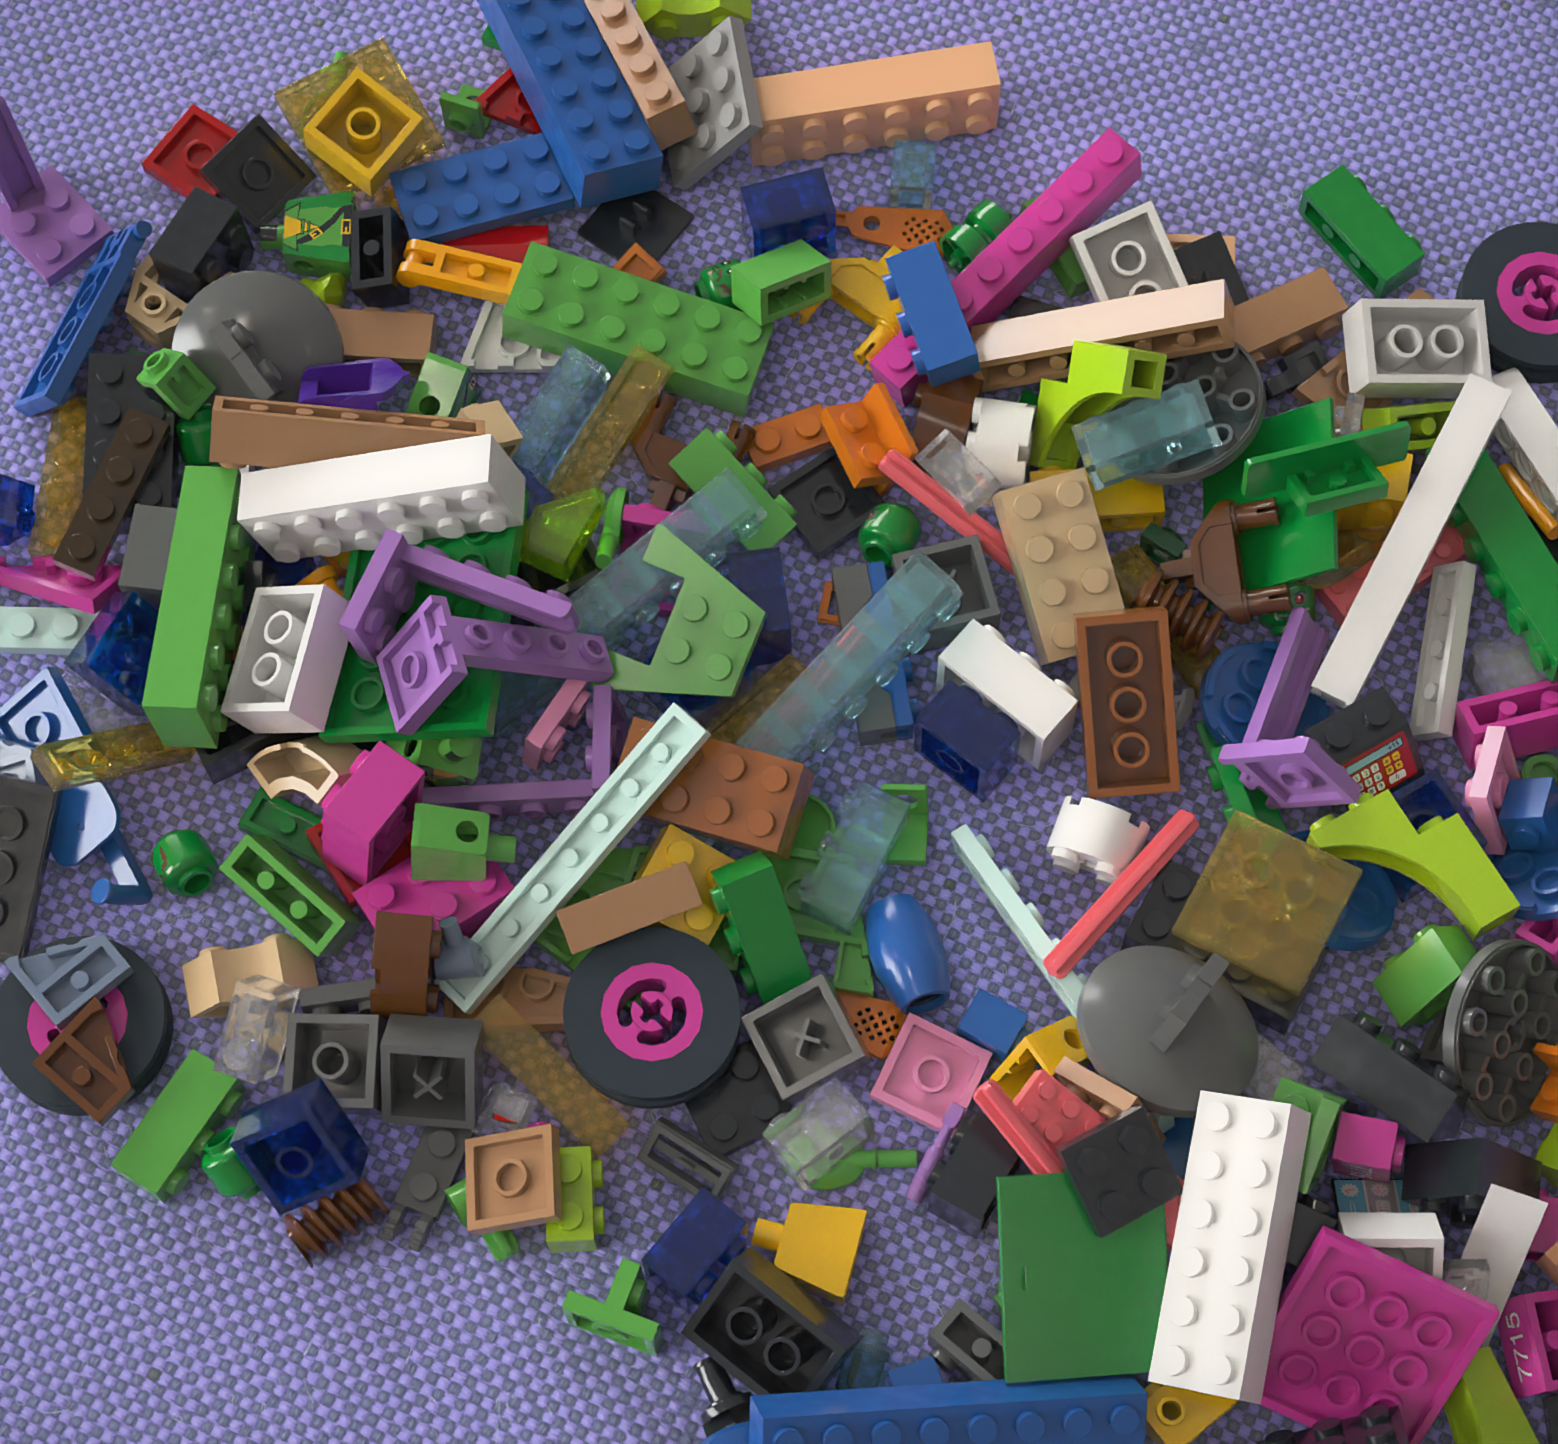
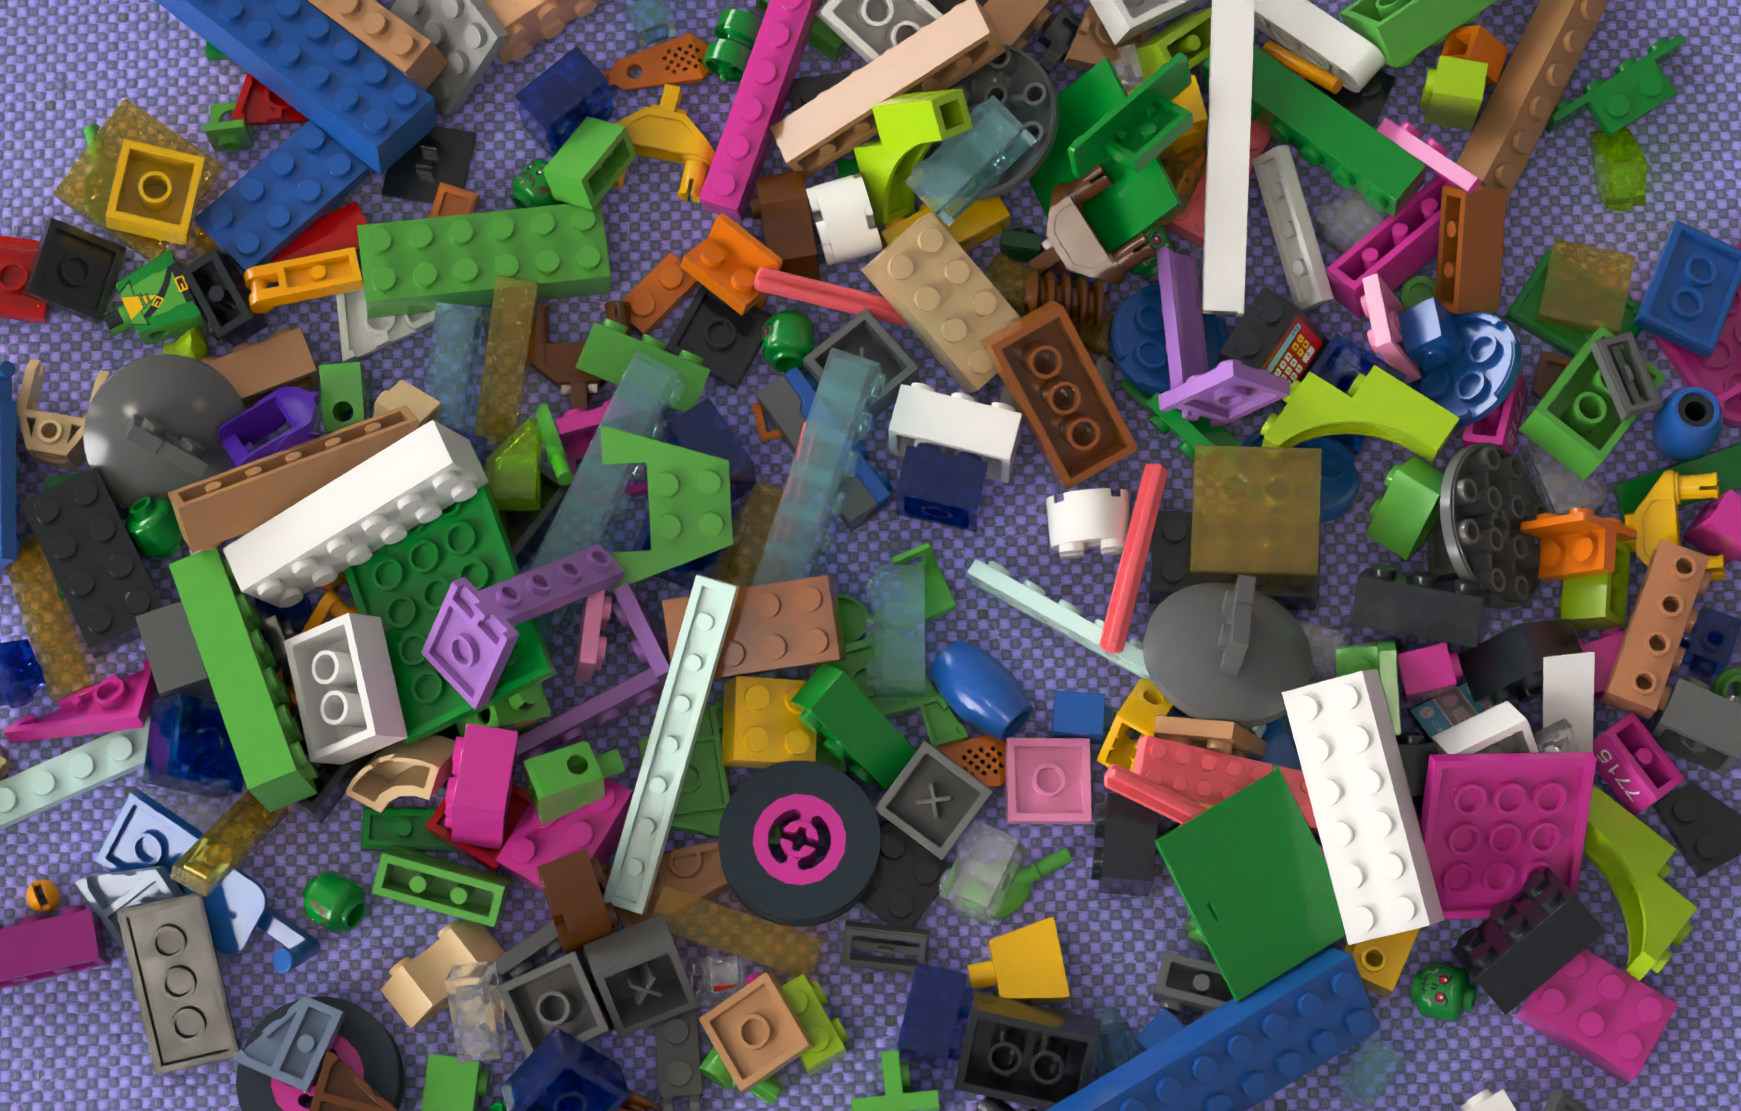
camera: 25 degrees left, 5 degrees up
dark brown plate [52,407,171,581] -> none
bright green bracket [136,348,216,420] -> none
black brick [149,187,255,304] -> none
medium lavender bracket [339,528,580,665] -> none
sand blue piece [434,916,485,980] -> none
medium nougat tile [556,861,703,955] -> none
blue brick [882,240,981,388] -> none
medium lavender piece [905,1102,966,1204] -> none
clear tile [914,428,1002,515] -> none
black plate [1054,1104,1183,1238] -> none

